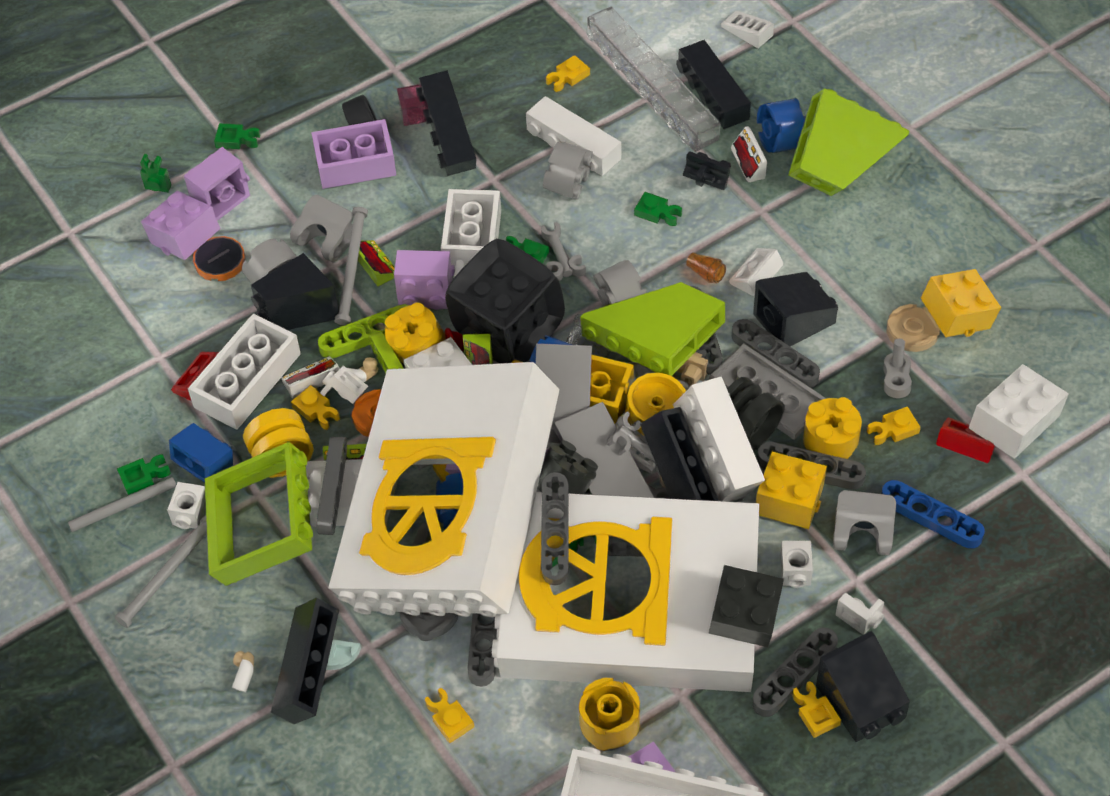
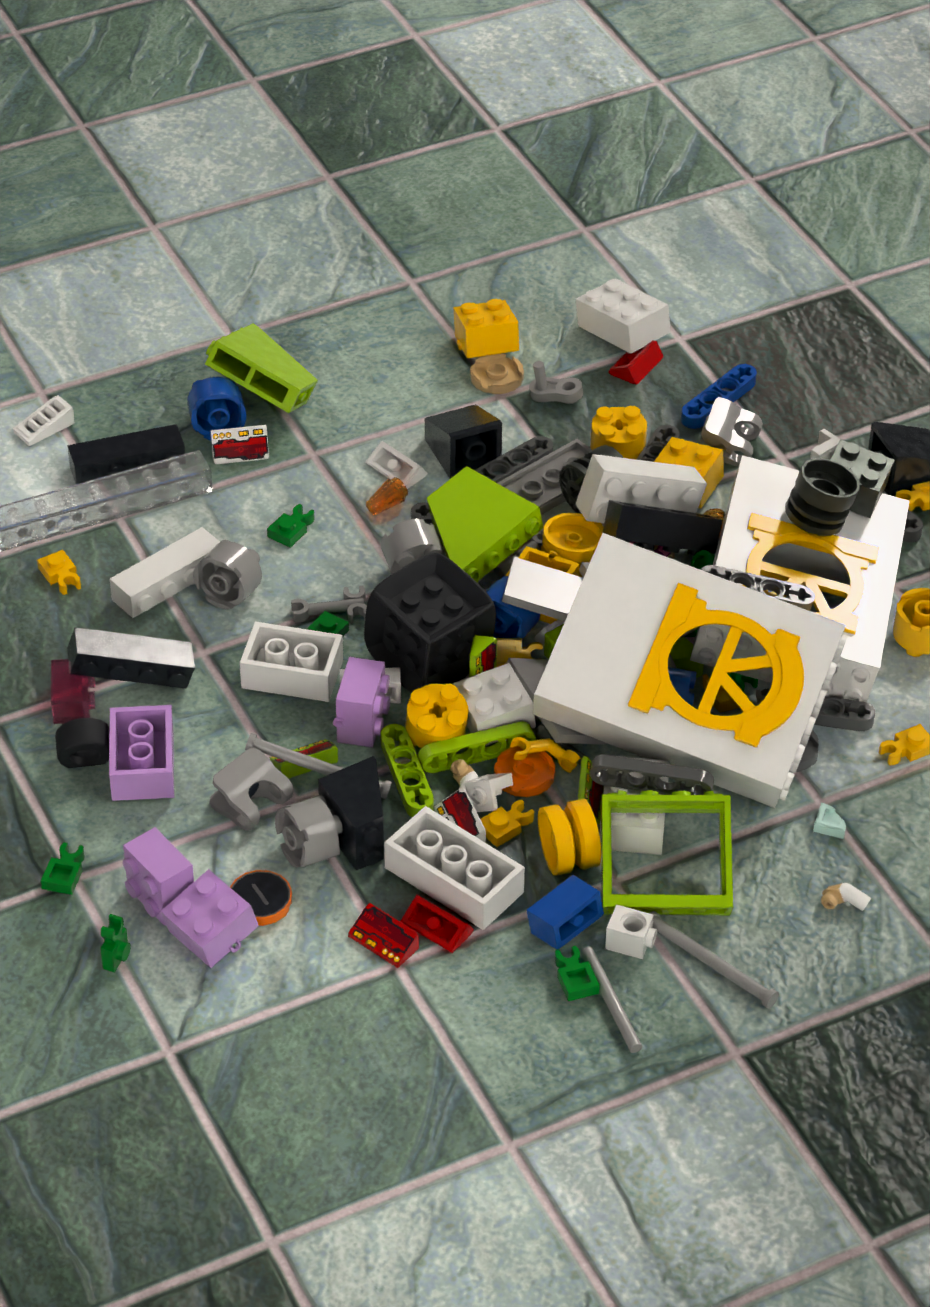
camera: 85 degrees left, 10 degrees down
black brick [271,598,339,724] -> none
black hips [683,151,731,190] -> none
yellow plate [867,406,921,445] -> none
none -> slope [348,903,419,968]
none -> pearl dark grey wheel [785,458,860,536]

